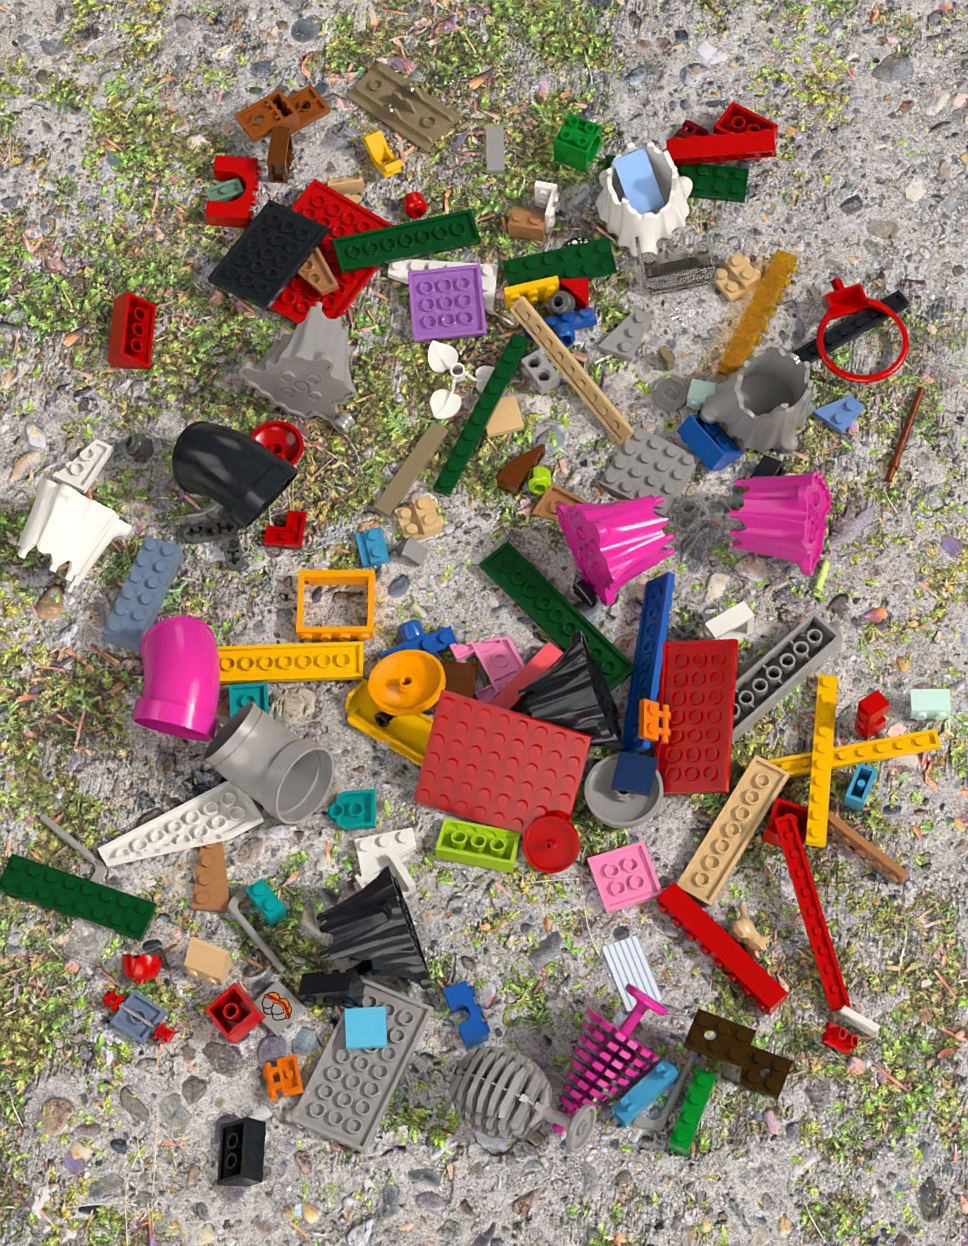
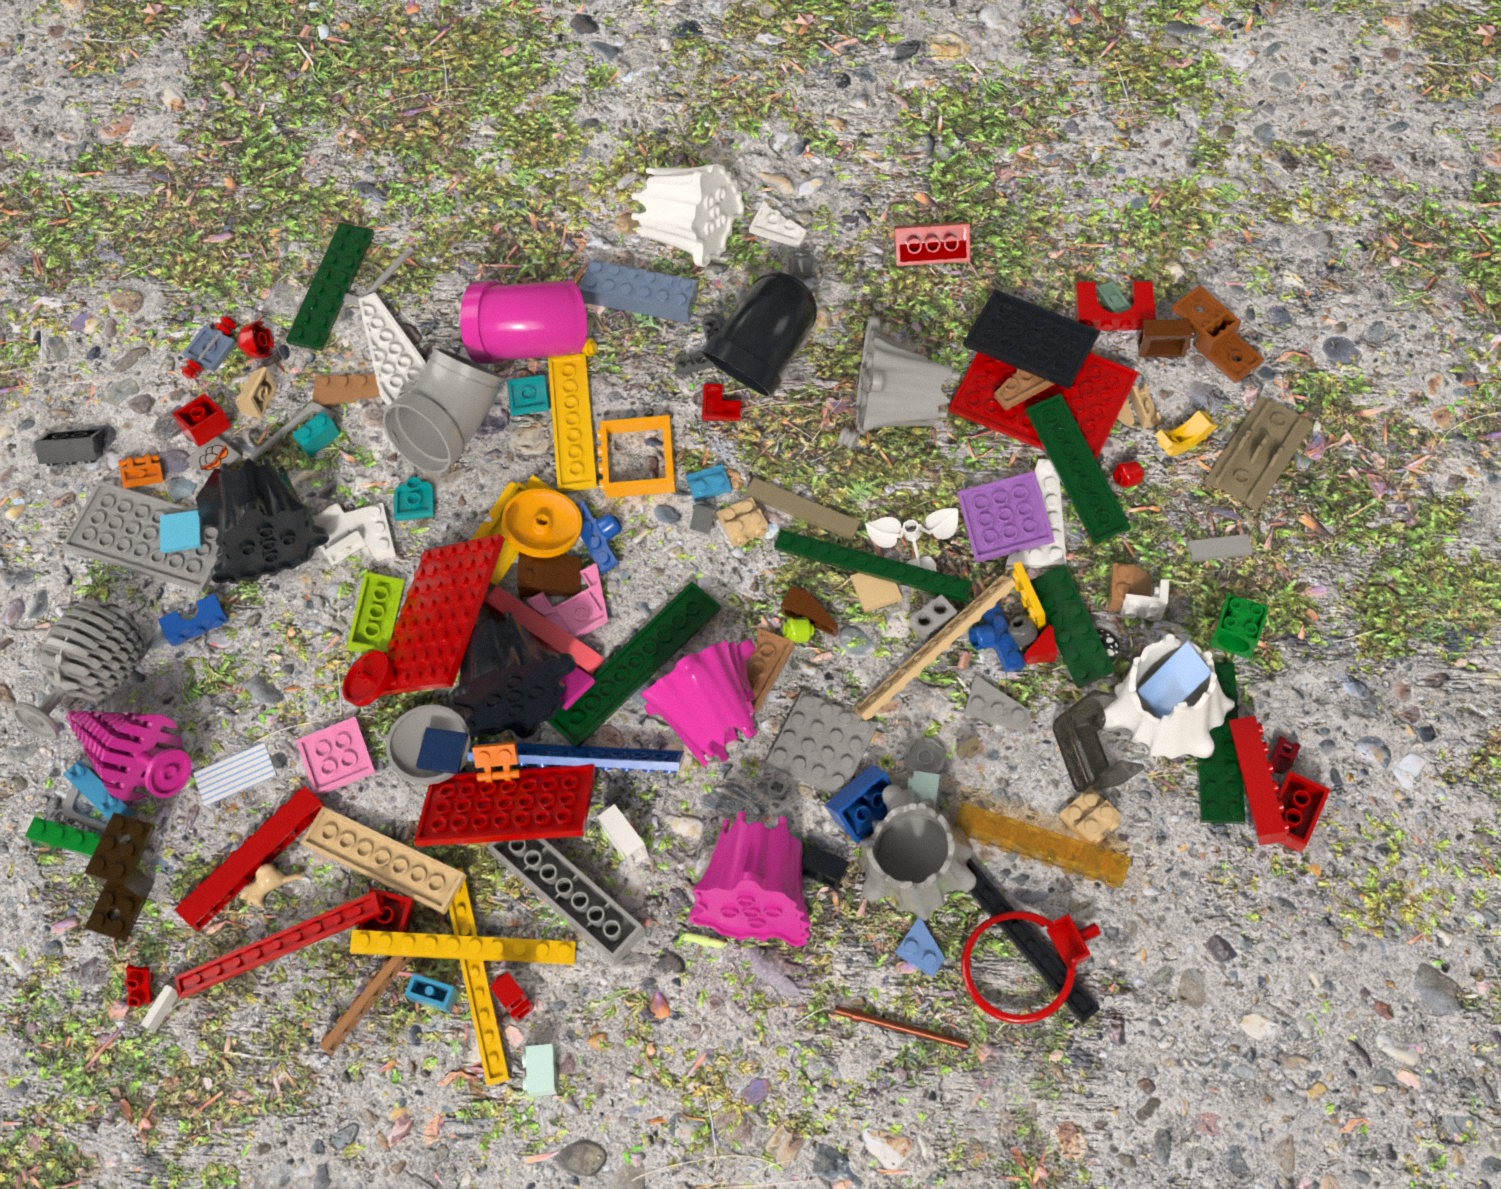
camera: 85 degrees right, 0 degrees up
red dish [250,421,304,466] -> none

